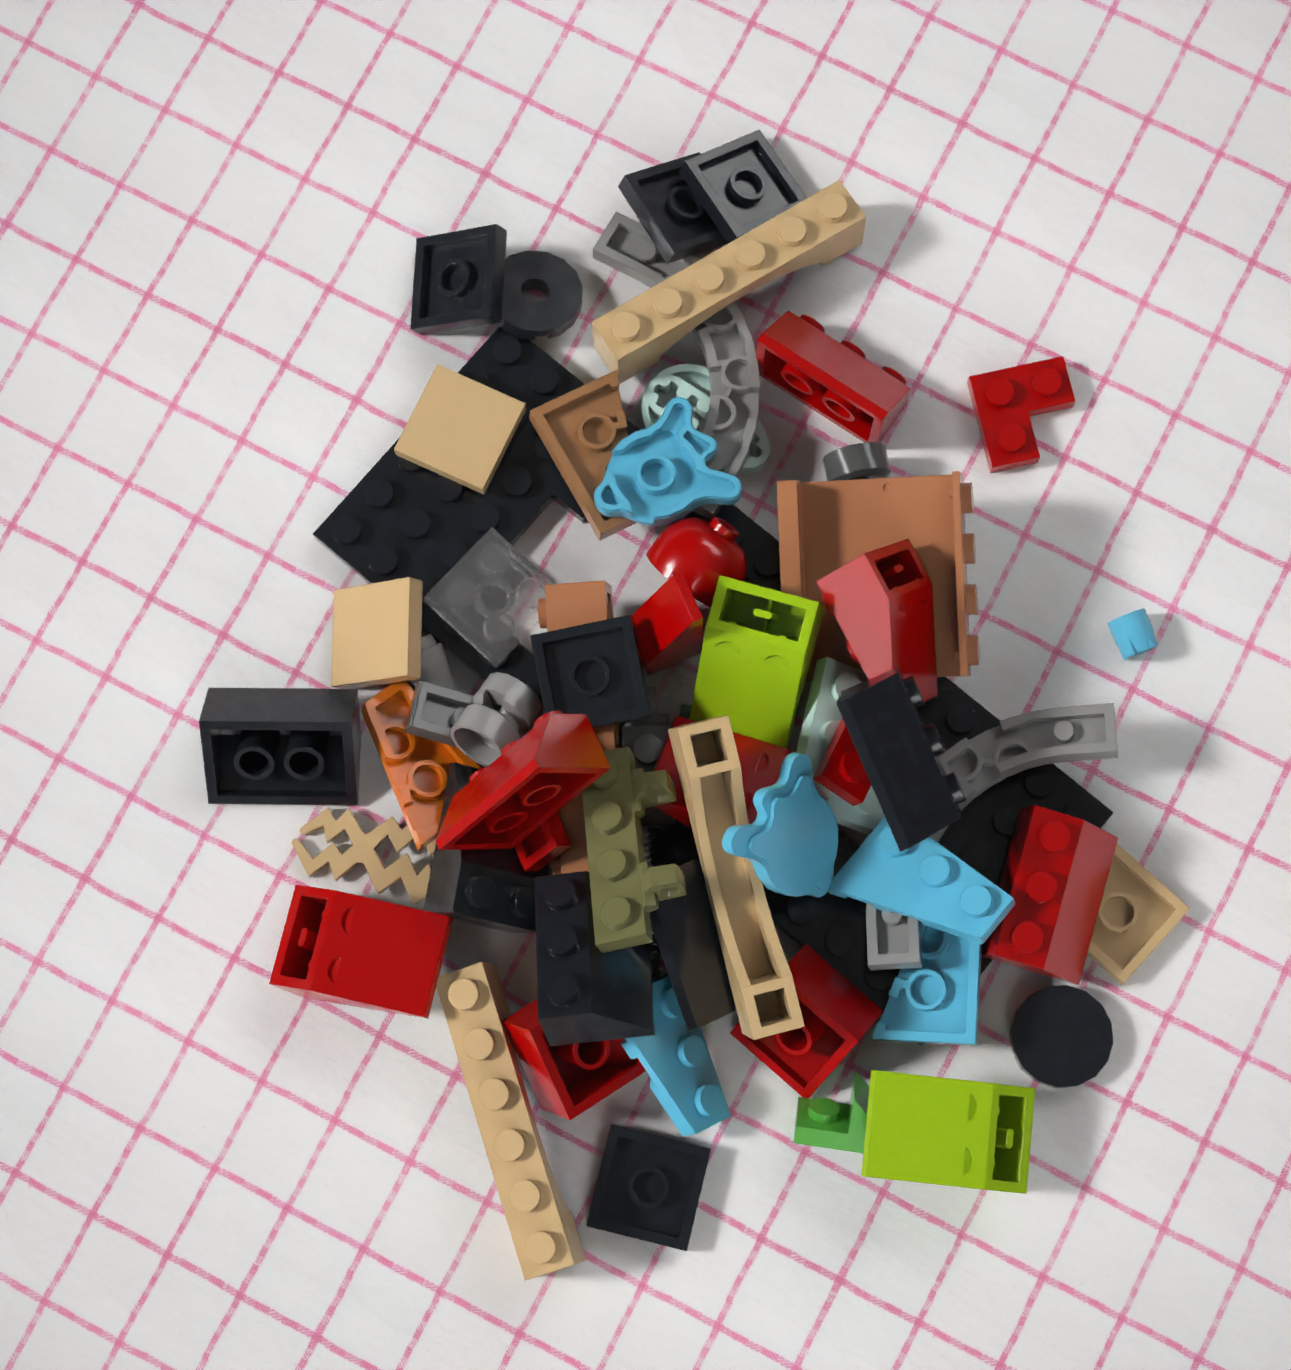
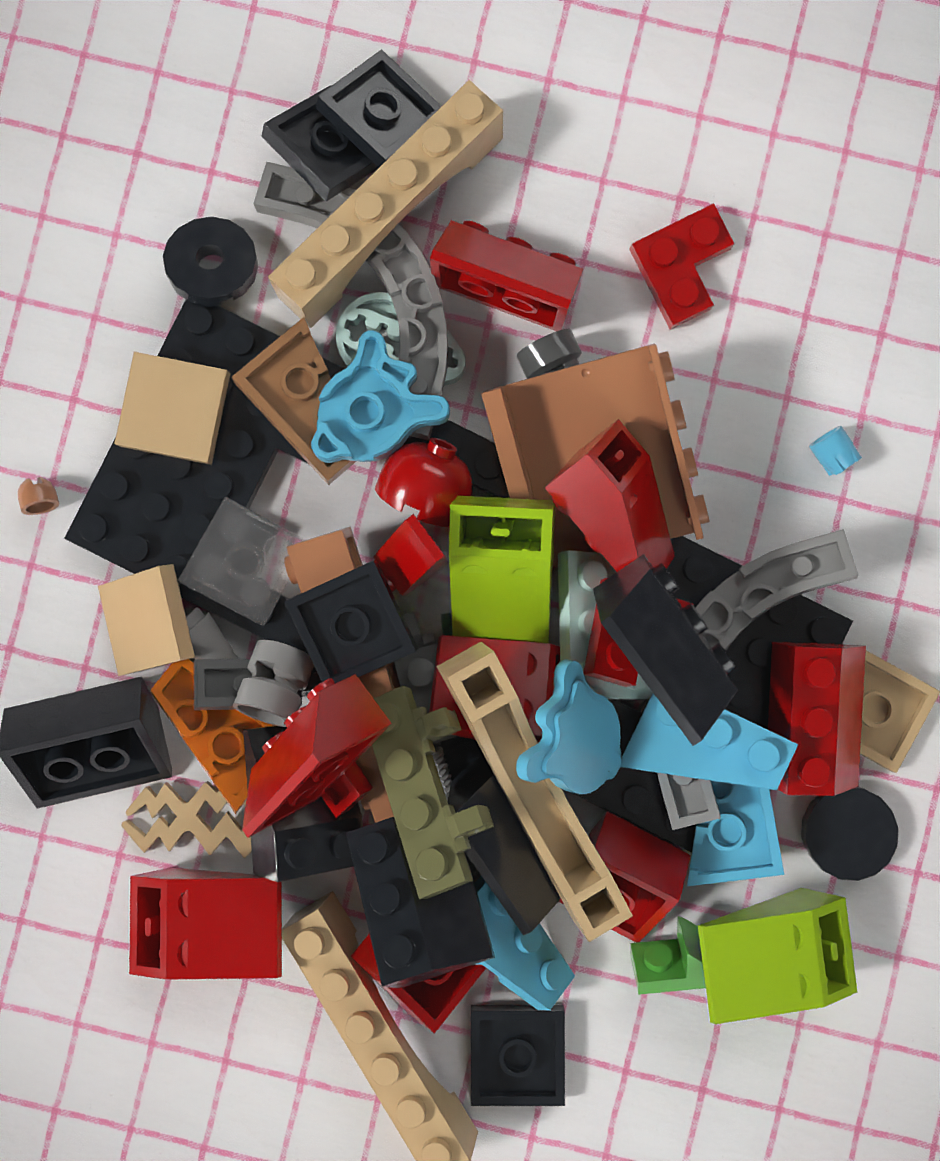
camera: 15 degrees left, 10 degrees up
black tile [410,224,507,335] -> none
none -> nougat hinge [18,477,59,515]

